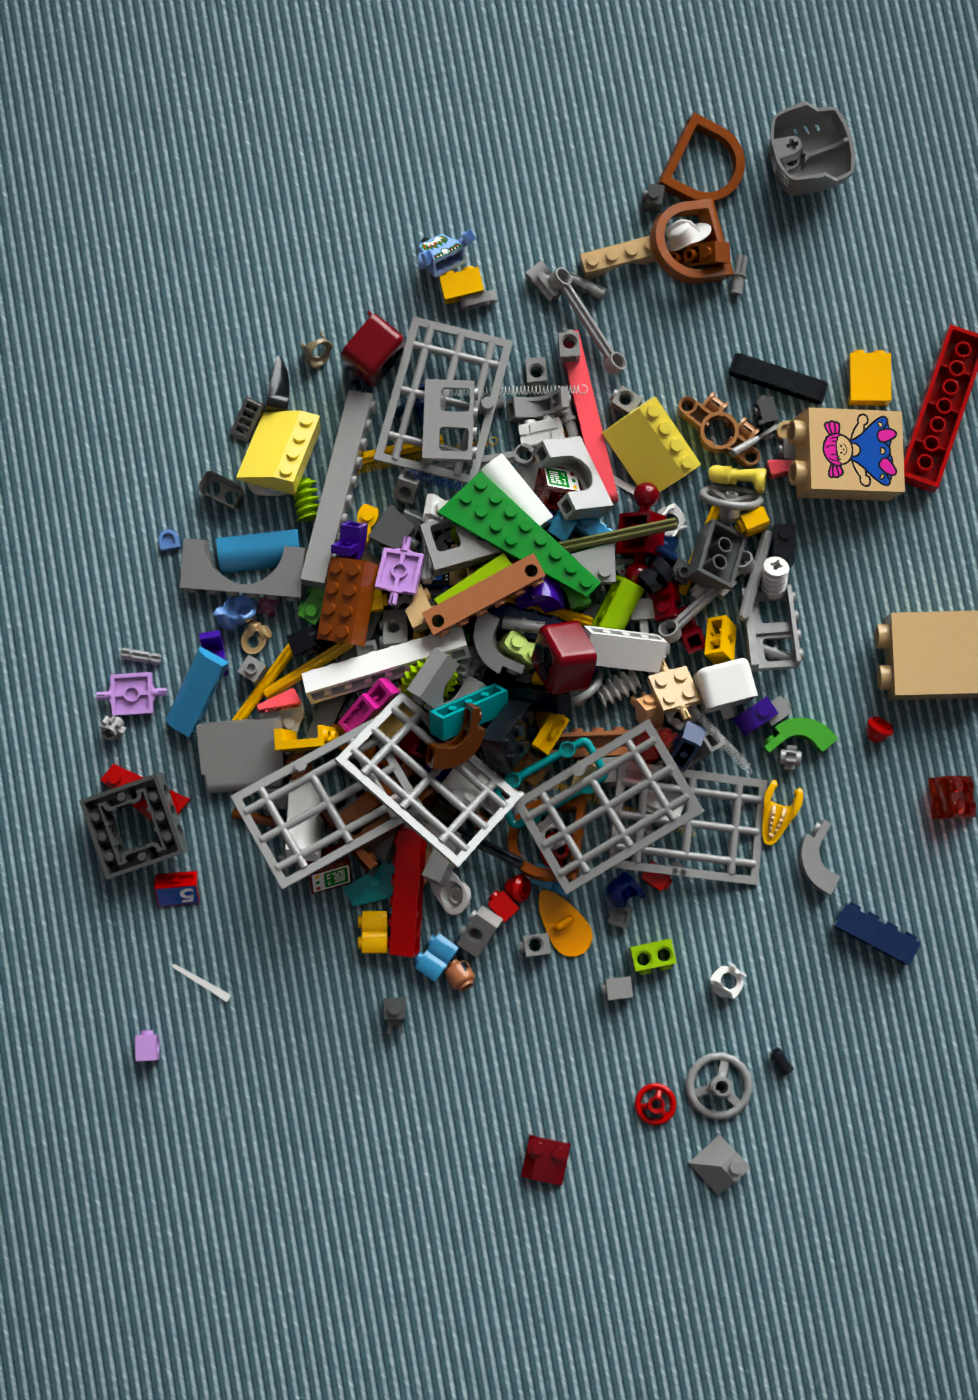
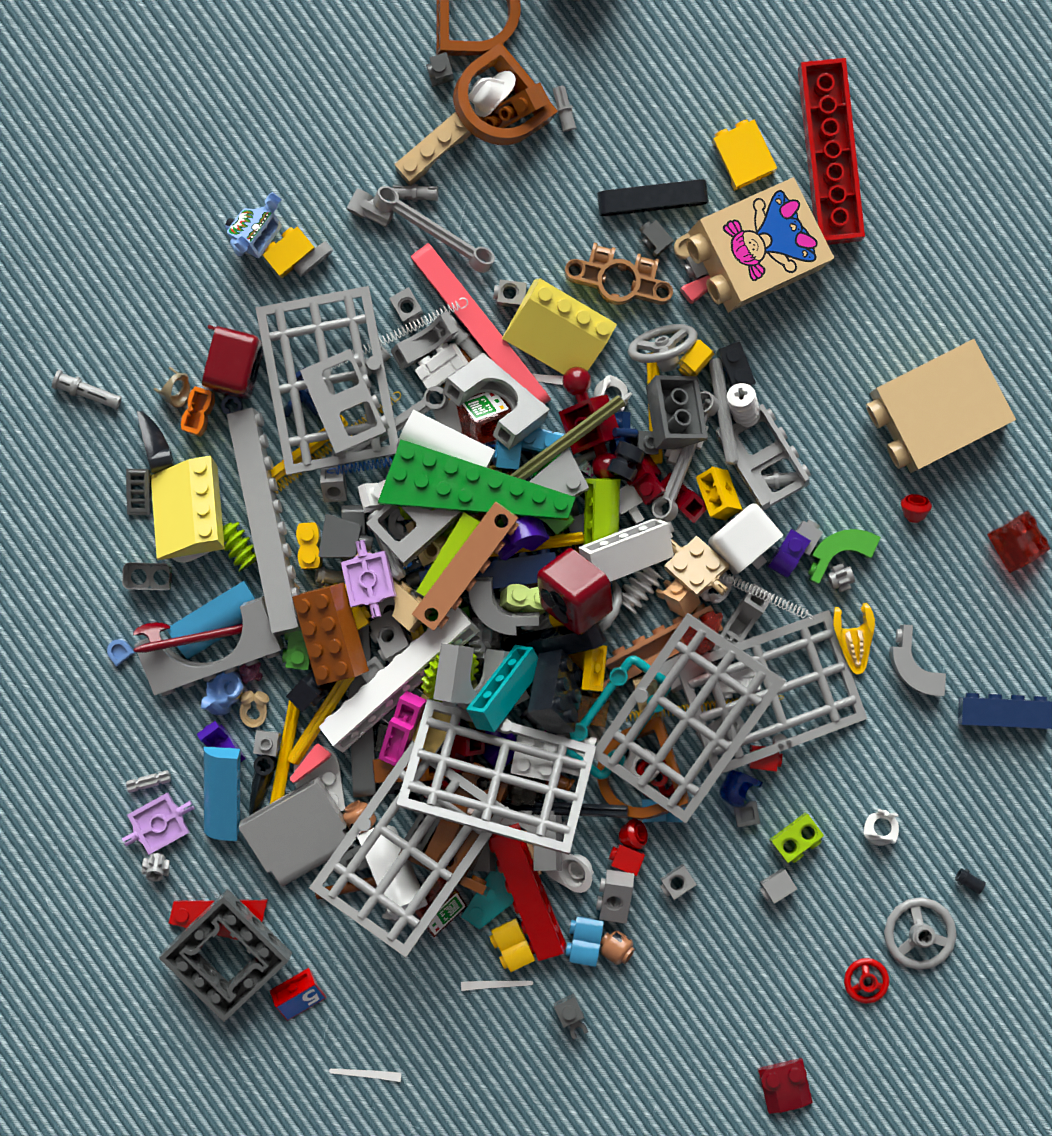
camera: 25 degrees left, 5 degrees up
yellow panel [274,725,339,753] -> none
dark purple brick [331,521,368,560] -> none
reddish brown arch [425,703,486,769] -> none
light grey pin [502,616,545,634] -> none
light orange shield [539,890,592,957] -> none
light grey brick [558,329,580,362] -> none
dark blue brick [669,721,706,772] -> none
light grey slope [689,1134,751,1195] -> none
light yellow piece [708,465,767,494] -> none
light grey piece [730,424,779,457] -> none
none -> light grey pin [52,370,122,410]
none -> dark red piece [133,622,243,653]
none -> orange brick [181,386,215,437]
none -> black piece [249,755,276,816]
none -> white sticker [461,981,533,991]

